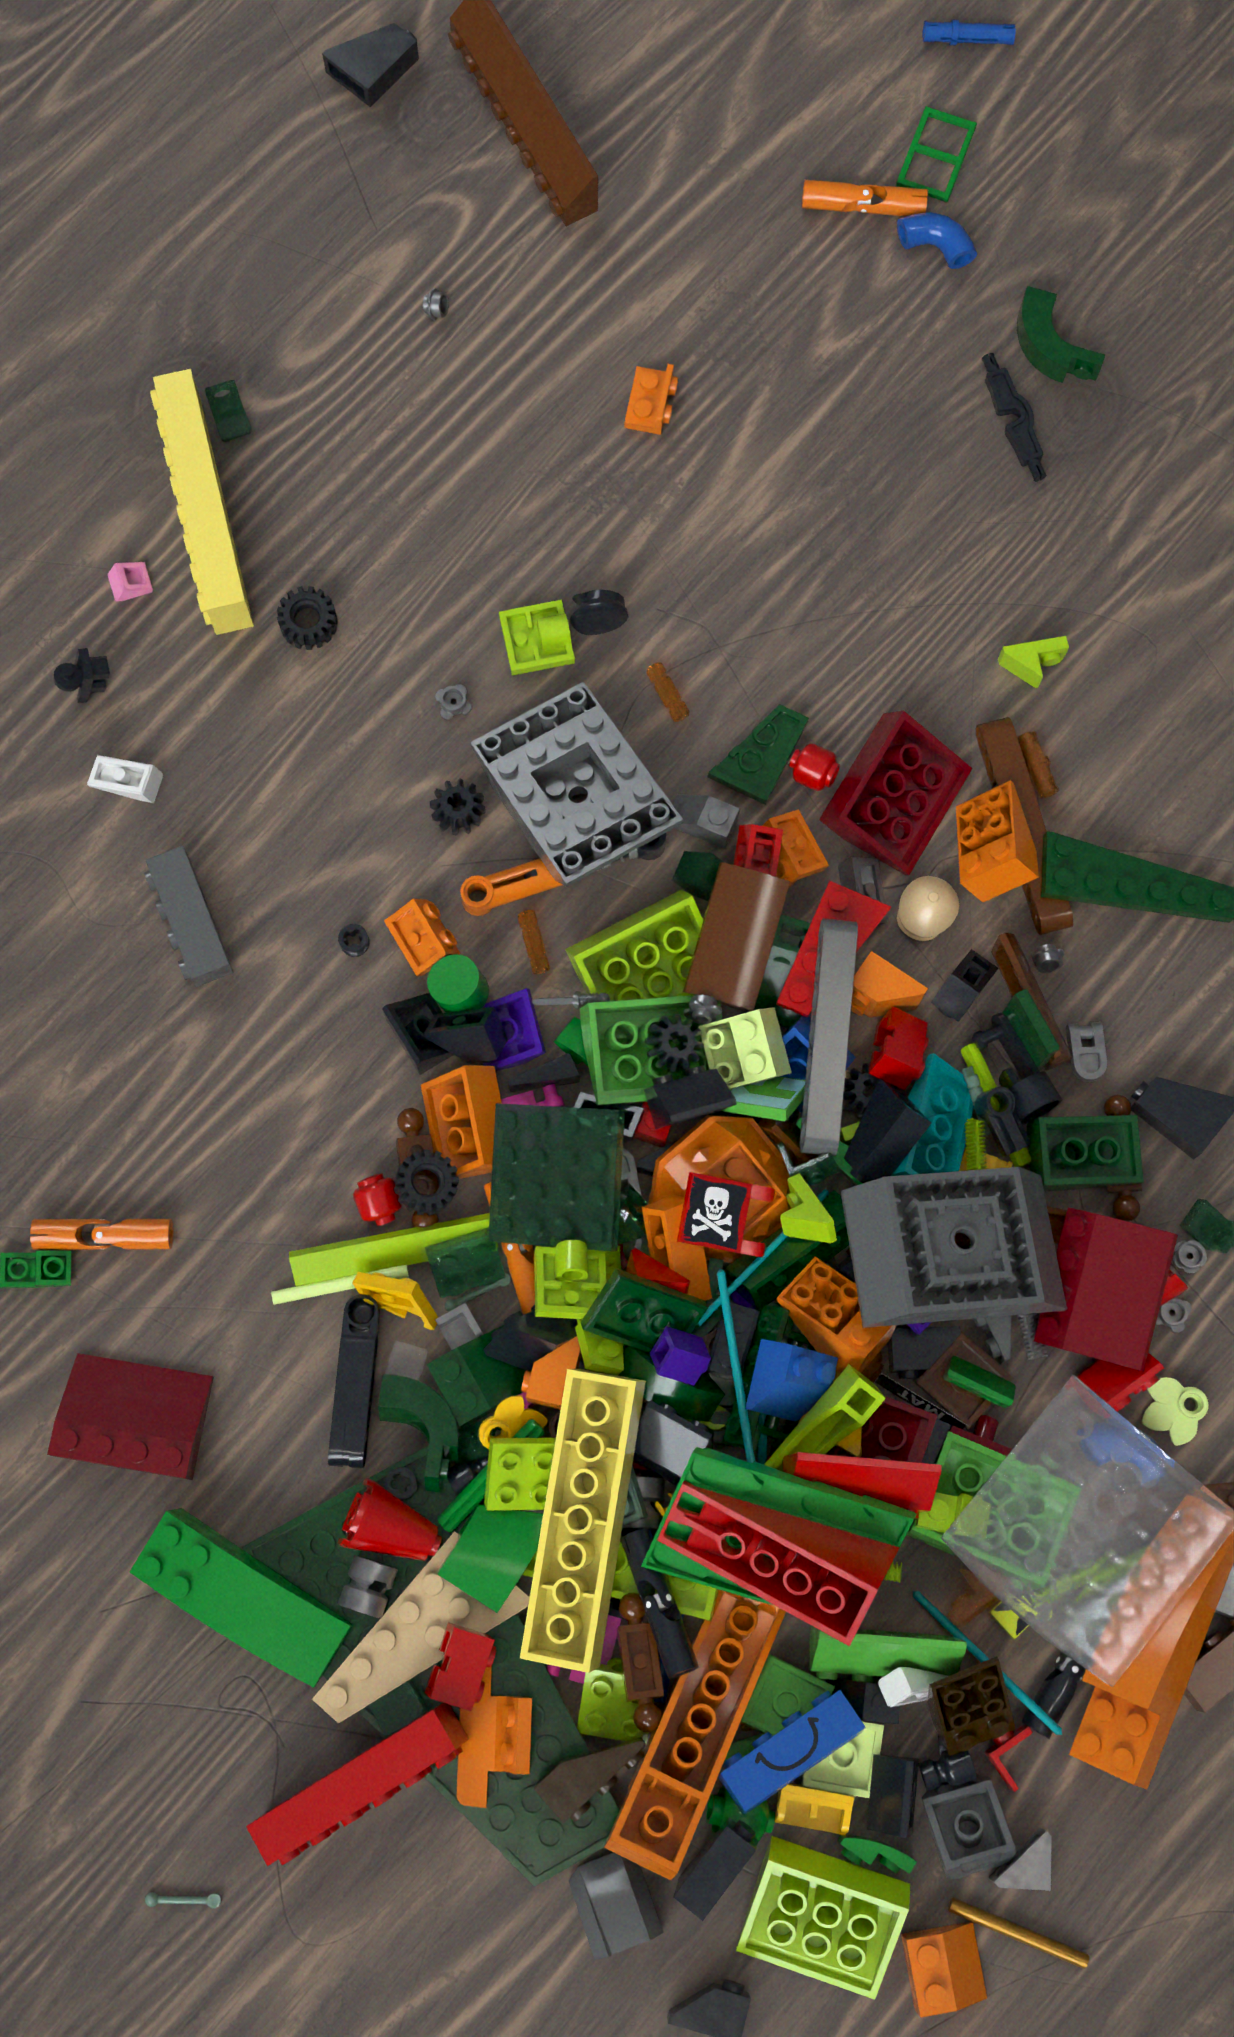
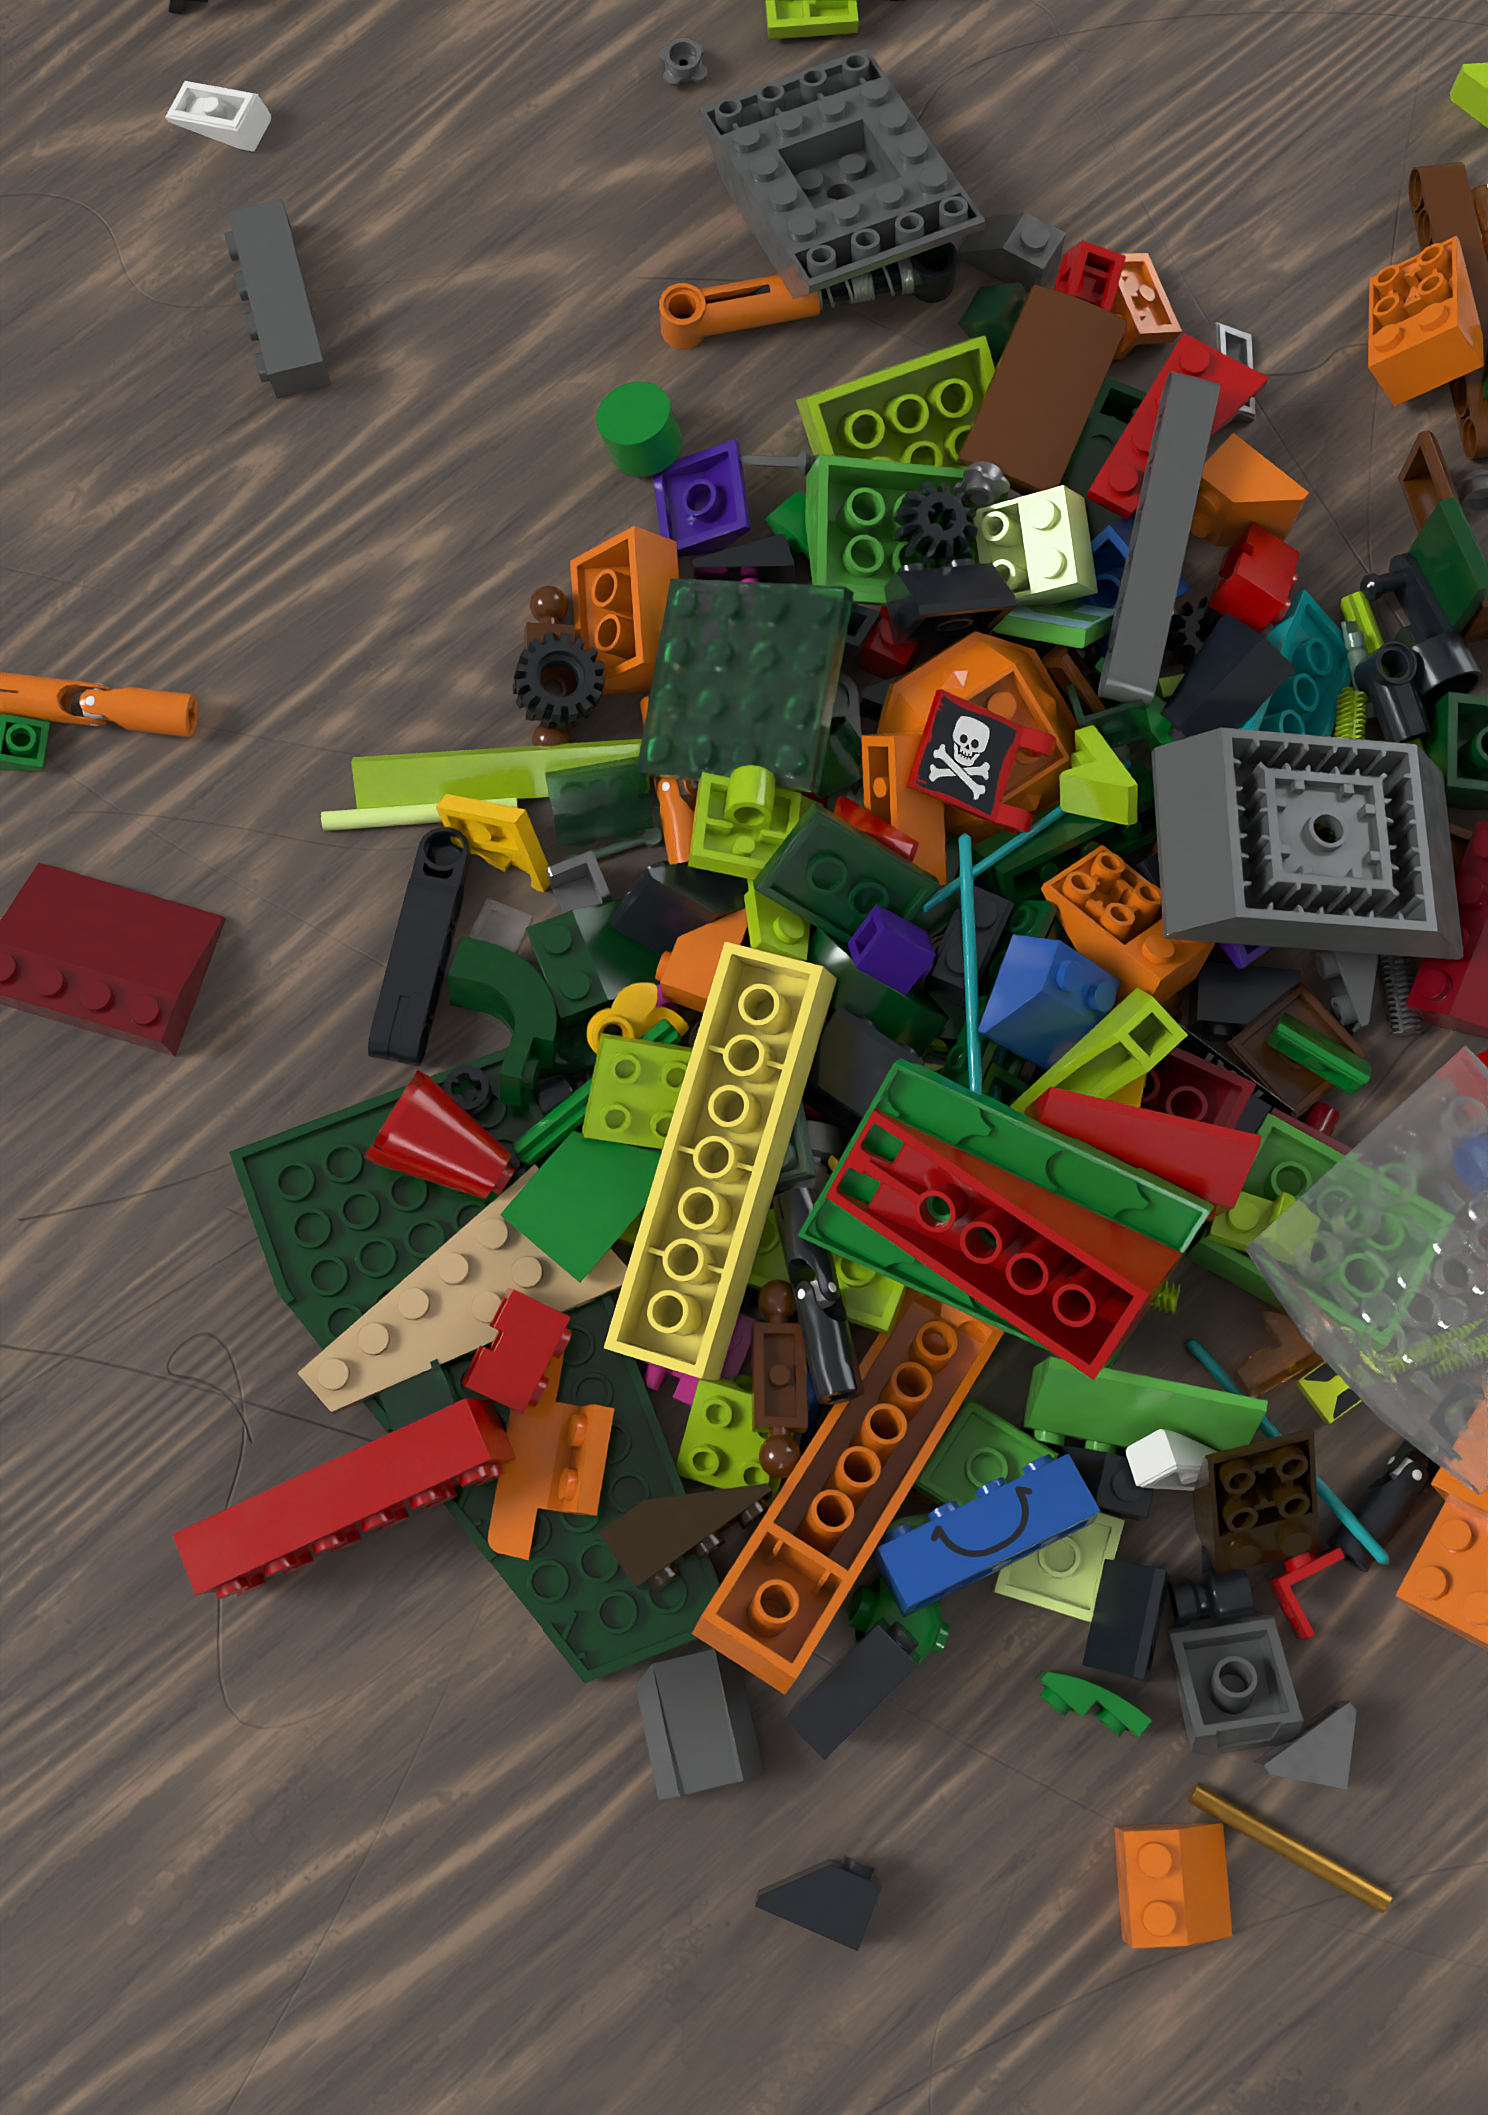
camera: 10 degrees right, 0 degrees up
green slope [130,1508,352,1688] -> none
sand green hinge [145,1892,222,1909] -> none
black bush [338,924,370,957] -> none
flat silver wheel [338,1555,398,1619] -> none
red head [353,1173,403,1226] -> none
black slope [382,993,454,1075] -> none
orange bracket [384,898,460,976] -> none
black slope [424,1007,508,1063] -> none
black gear [430,778,486,836] -> none
clear orange axle [518,910,550,974] -> none
clear orange axle [647,662,689,722] -> none
dark green wing [707,704,809,805] -> none
lime slope [736,1836,910,2000] -> none
yellow hinge [775,1783,854,1835] -> none
red head [789,743,840,791] -> none
dark red slope [819,710,973,875] -> none
tan hat [897,876,959,941] -> none
black slope [931,949,998,1022] -> none

